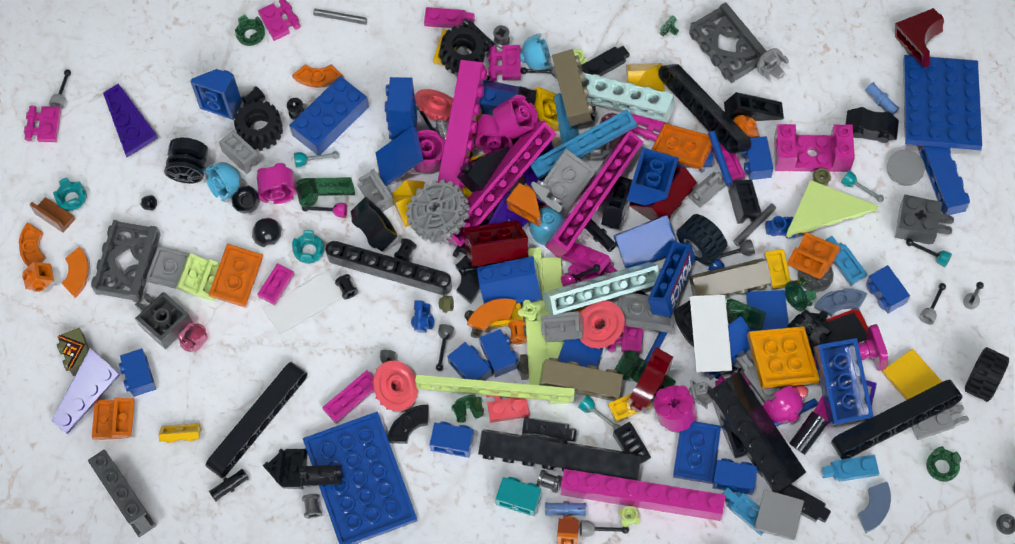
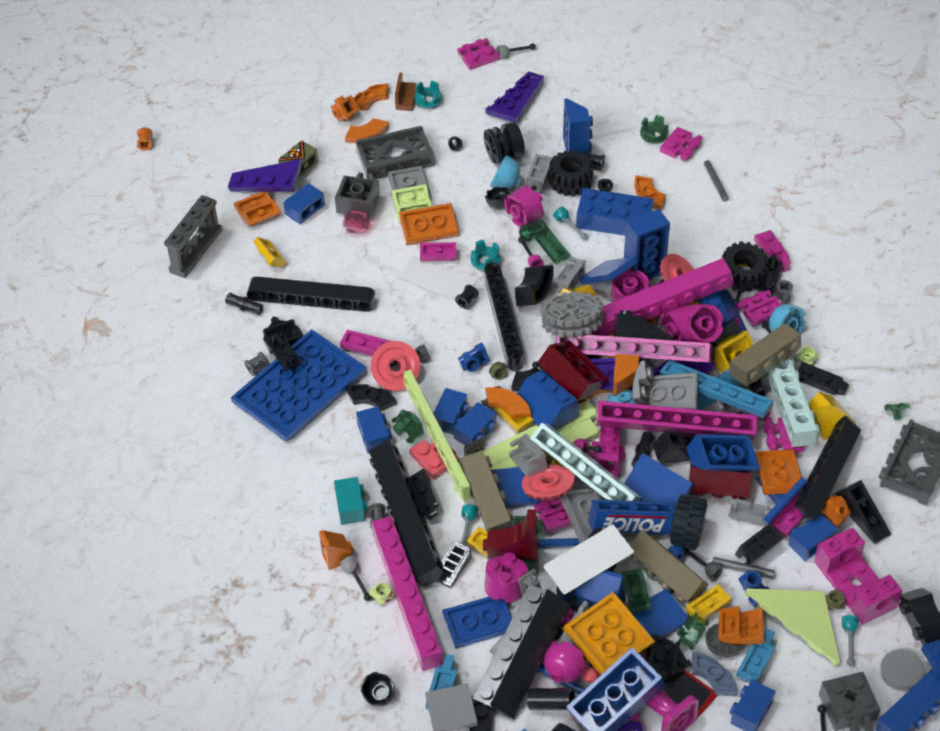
camera: 60 degrees right, 15 degrees down
black hair [252,218,282,247] -> none
black bush [394,238,417,262] -> none
hinge [435,324,454,371] -> none
orange bush [508,320,527,345] -> none
yellowish green plate [518,300,541,321] -> none
medium blue pin [545,501,586,517] -> none
blue brick [712,458,757,495] -> none
light grey piece [757,48,789,80] -> none

